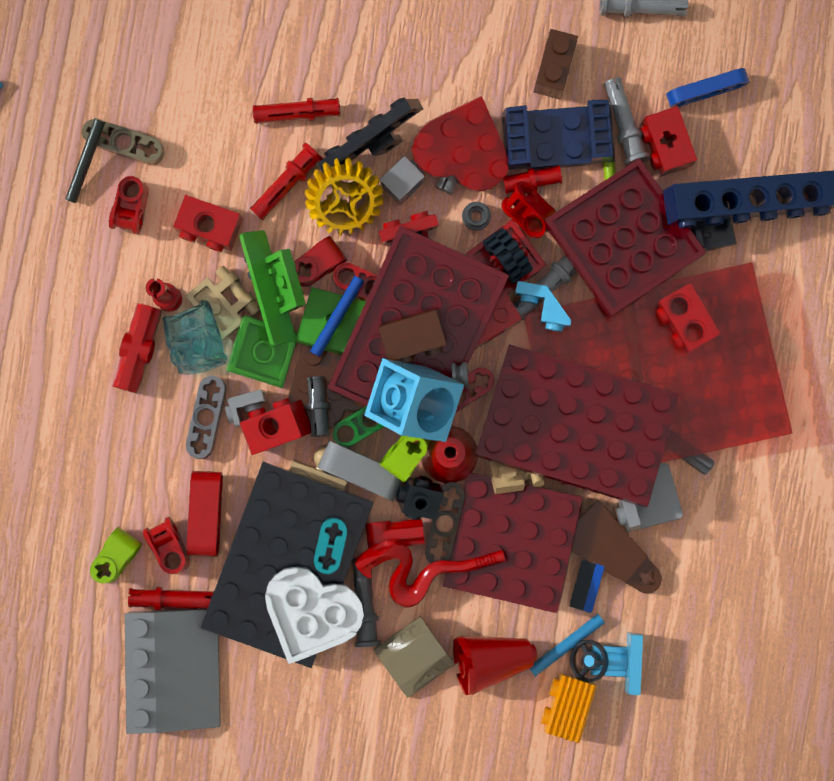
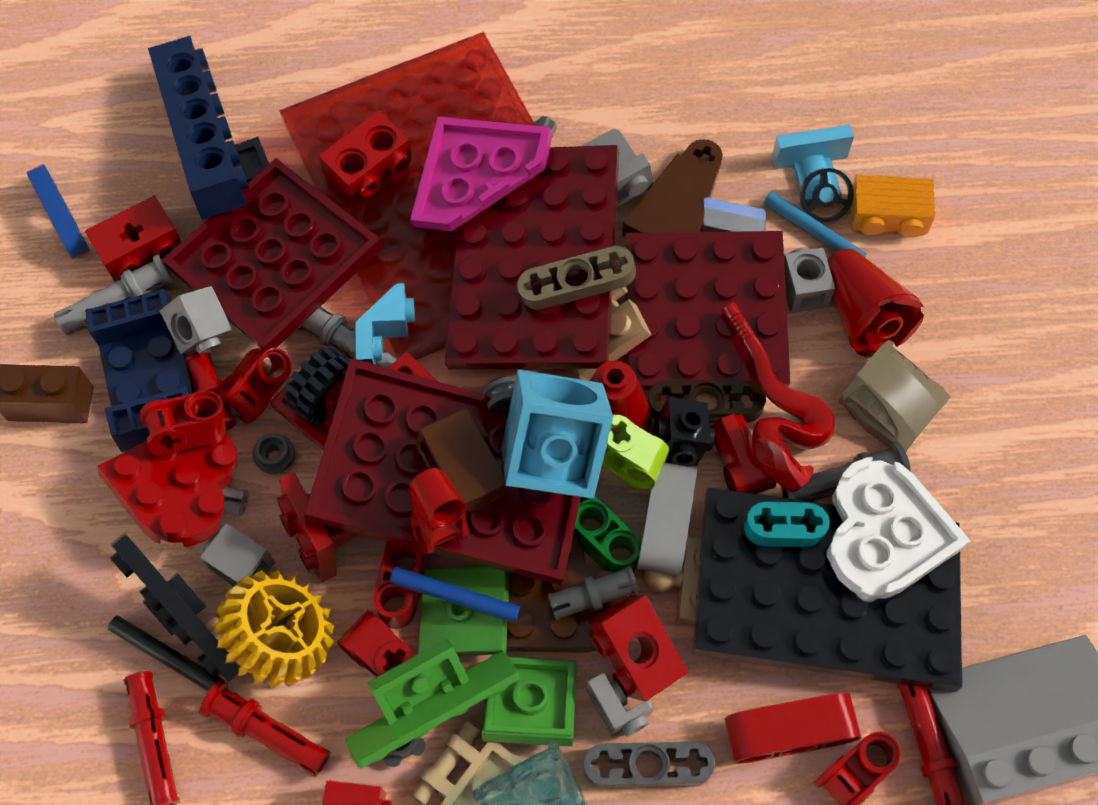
camera: 105 degrees left, 20 degrees down
none -> pearl dark grey bar [108,615,224,691]
none -> red piece [139,390,226,456]
none -> light grey brick [160,286,233,355]
none -> red piece [409,468,469,555]
none -> dark pink plate [410,117,553,231]
none -> dark tan beam [517,246,636,310]
none -> light grey brick [784,248,835,313]

